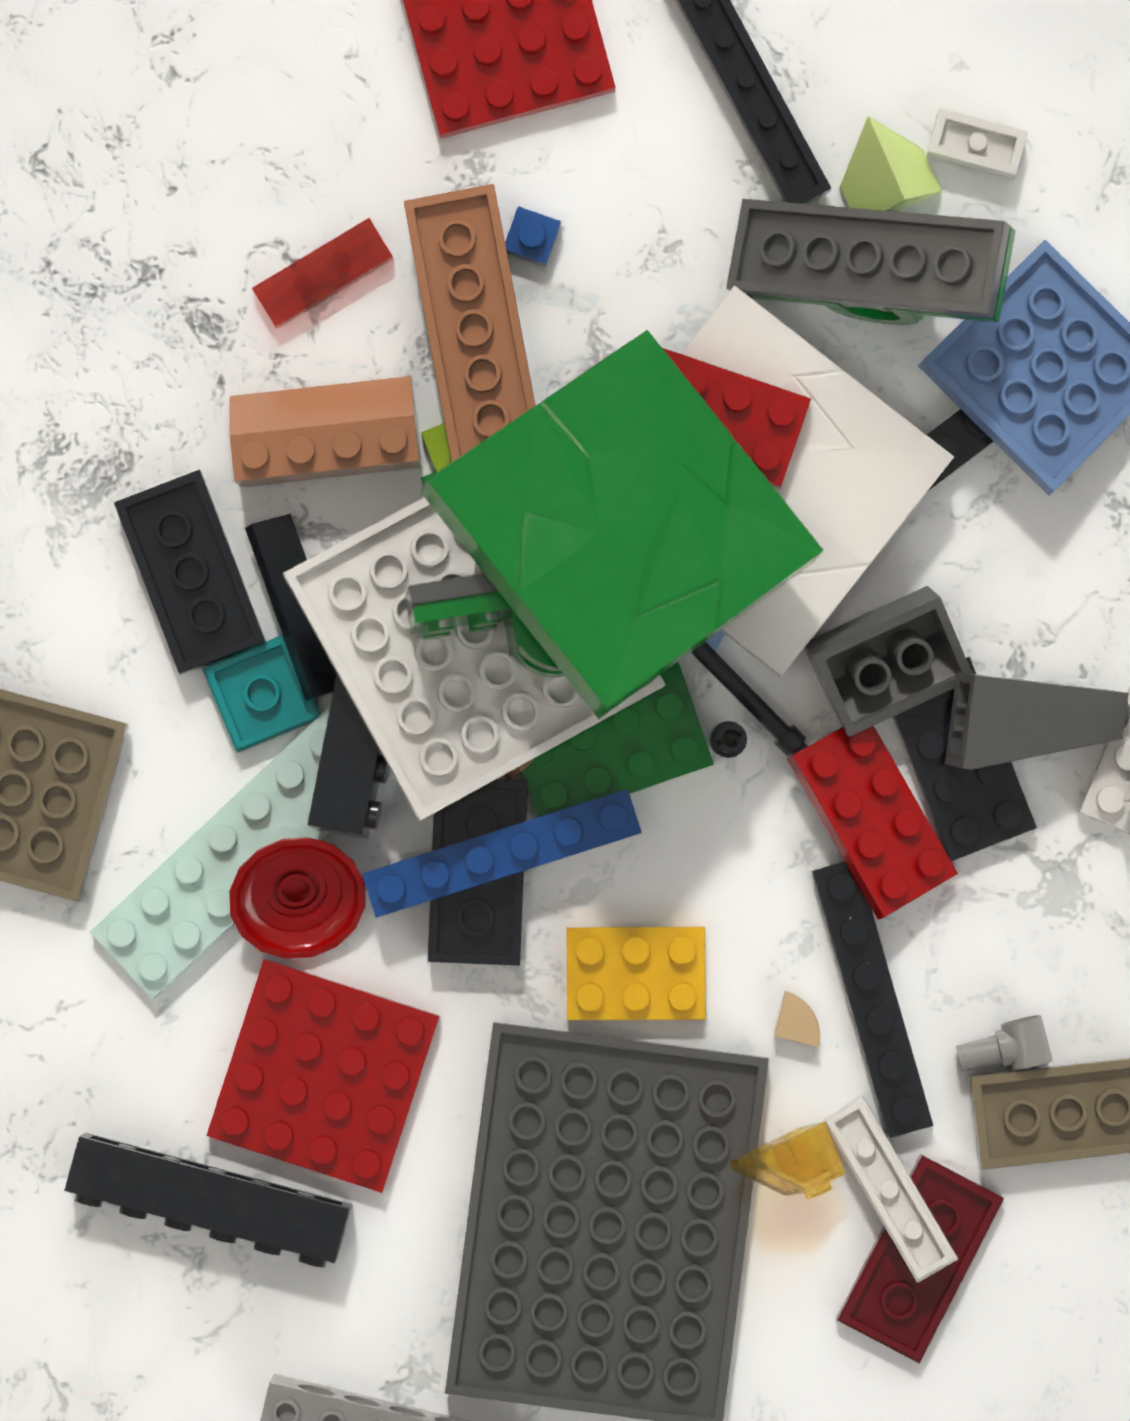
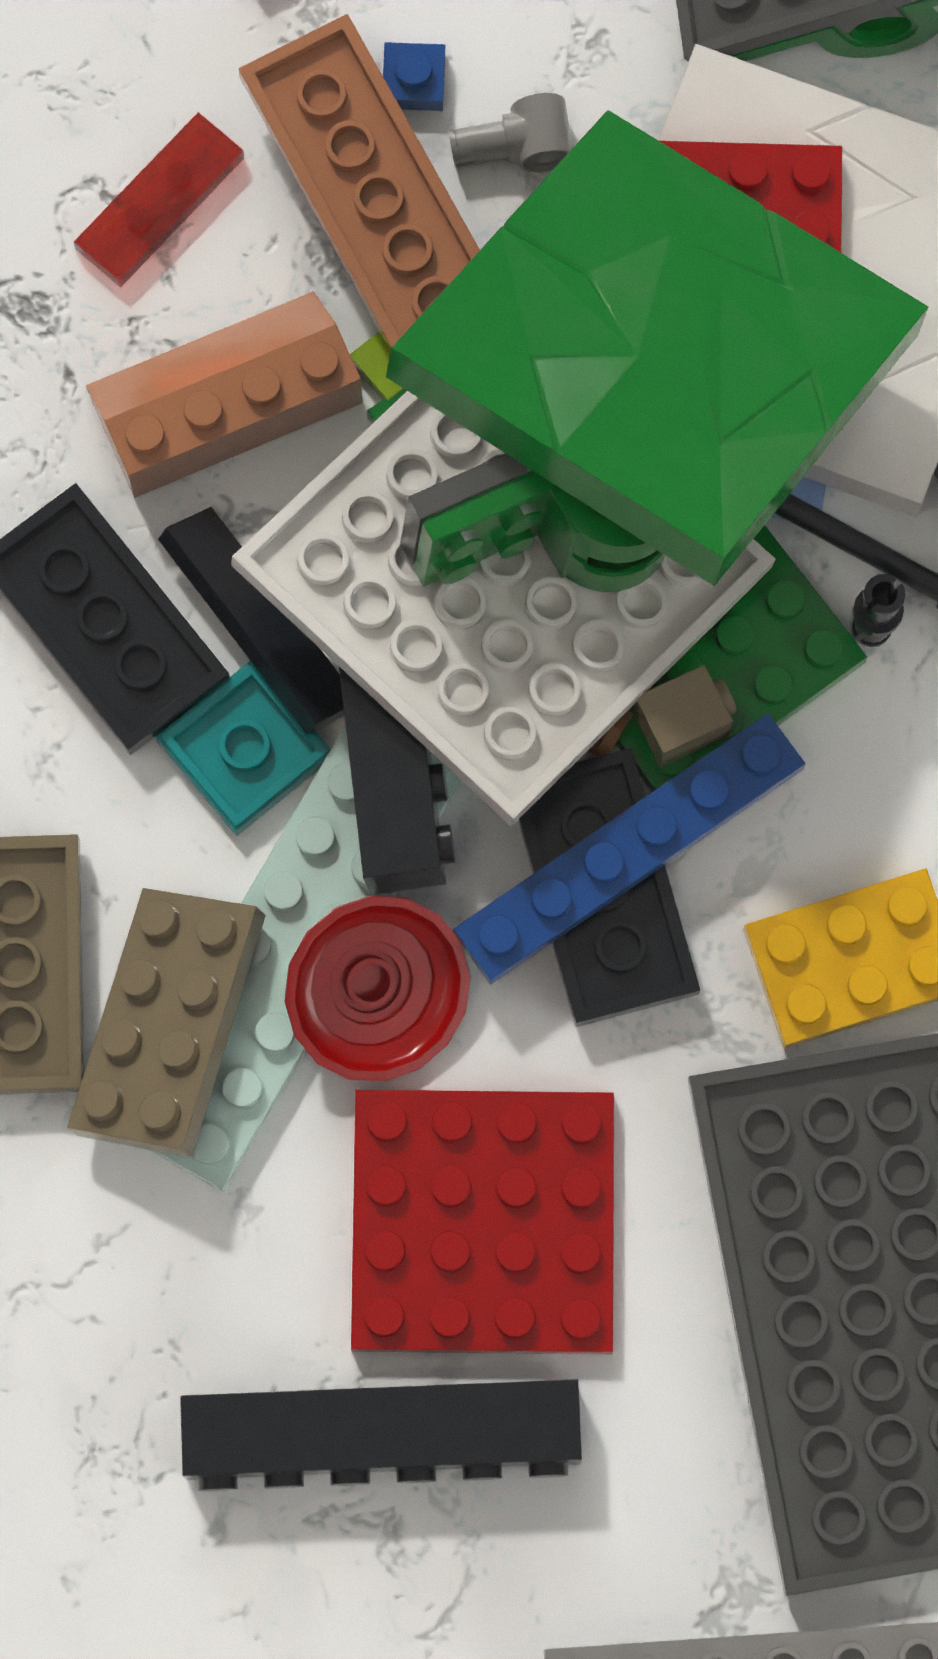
camera: 20 degrees left, 10 degrees down
none -> dark tan plate [67,888,266,1158]
none -> light grey pin [448,93,573,172]
none -> dark tan brick [632,665,737,768]

